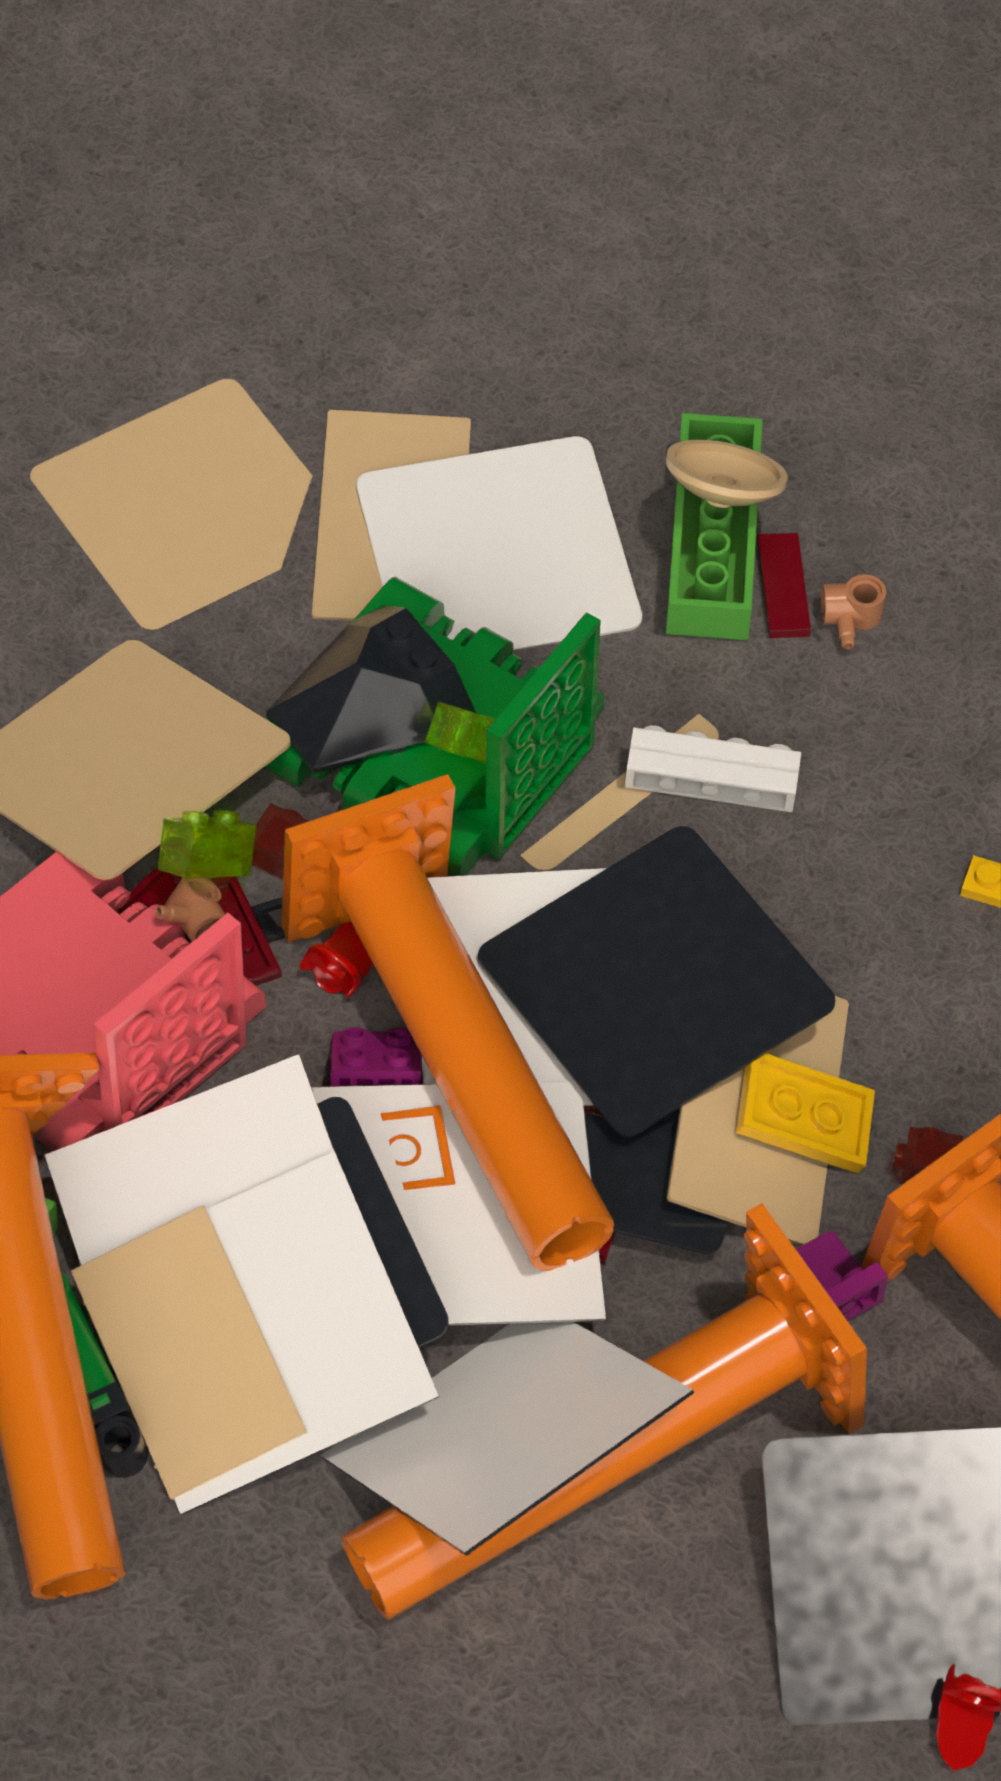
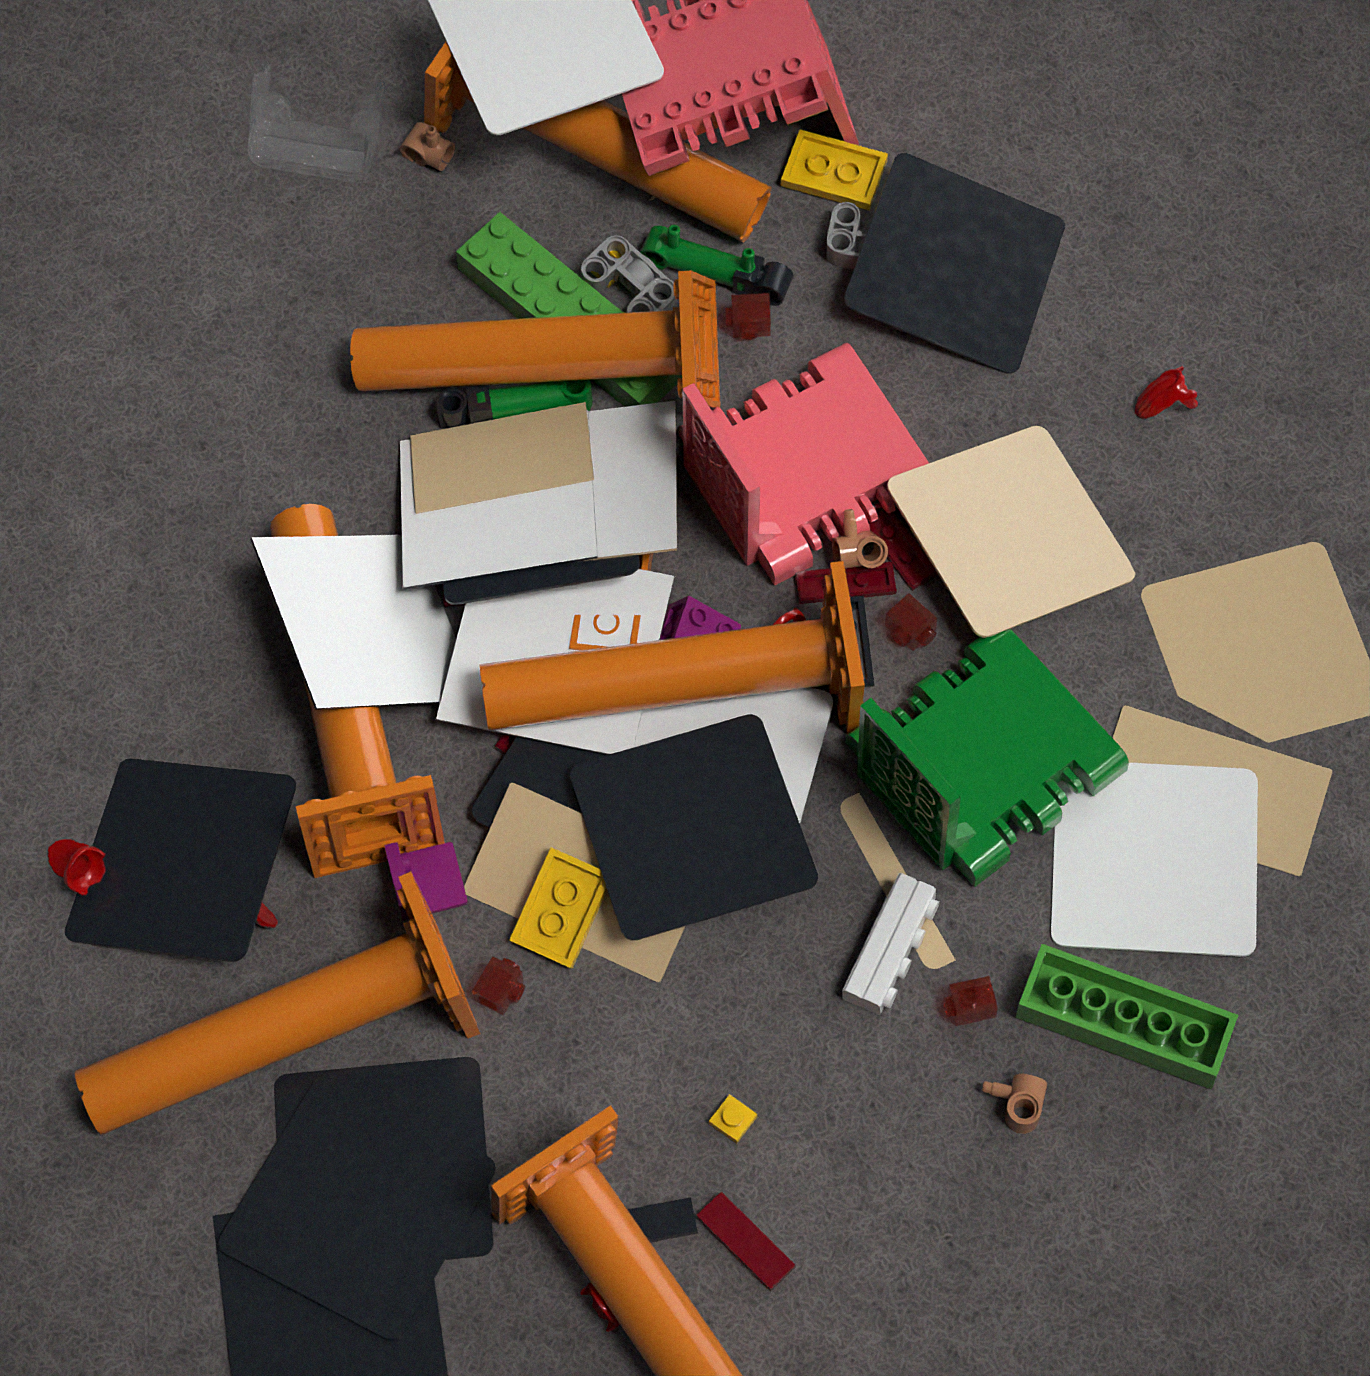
camera: 110 degrees right, 10 degrees up
clear neon green brick [158,810,256,878] -> none
black wedge [266,605,479,773] -> none
clear neon green brick [425,702,495,764] -> none
tan dish [665,440,788,508] -> none
dark red tile [757,533,811,639] -> none
none -> clear red brick [943,976,998,1026]

